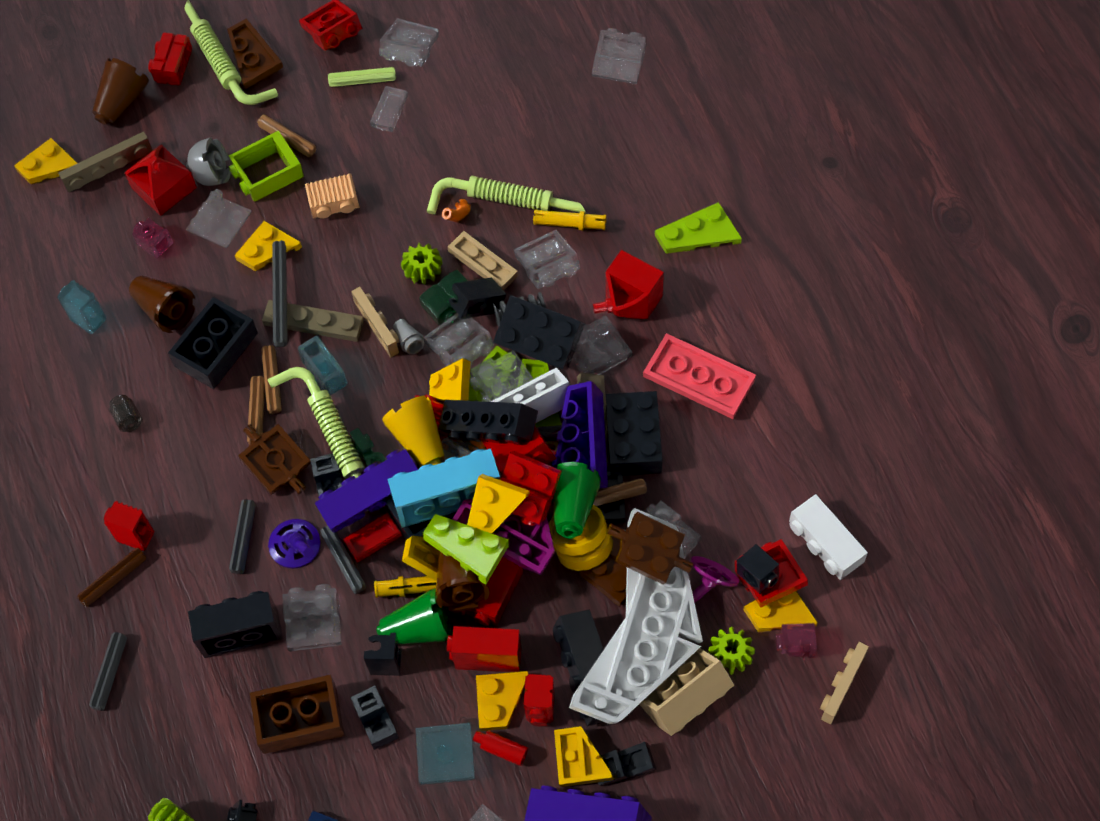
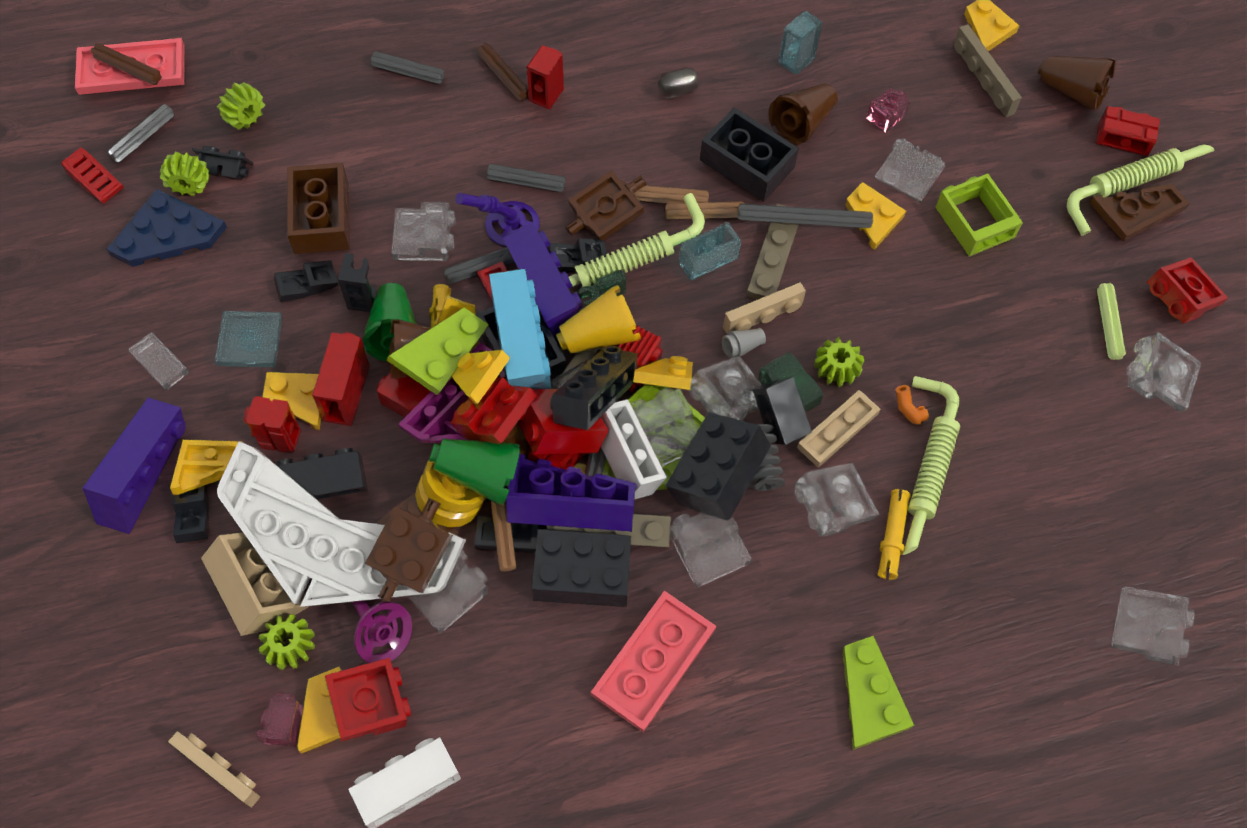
camera: 90 degrees right, 0 degrees up
red piece [124,145,197,216] -> none
light grey cylinder [186,137,231,186] -> none
black brick [188,591,283,658] -> none
medium nougat axle [257,115,316,157] -> none
light nougat brick [305,173,360,219] -> none
clear tile [370,86,408,132] -> none
red cylinder [473,730,529,766] -> none
red piece [593,250,664,319] -> none
black brick [737,544,779,594] -> none

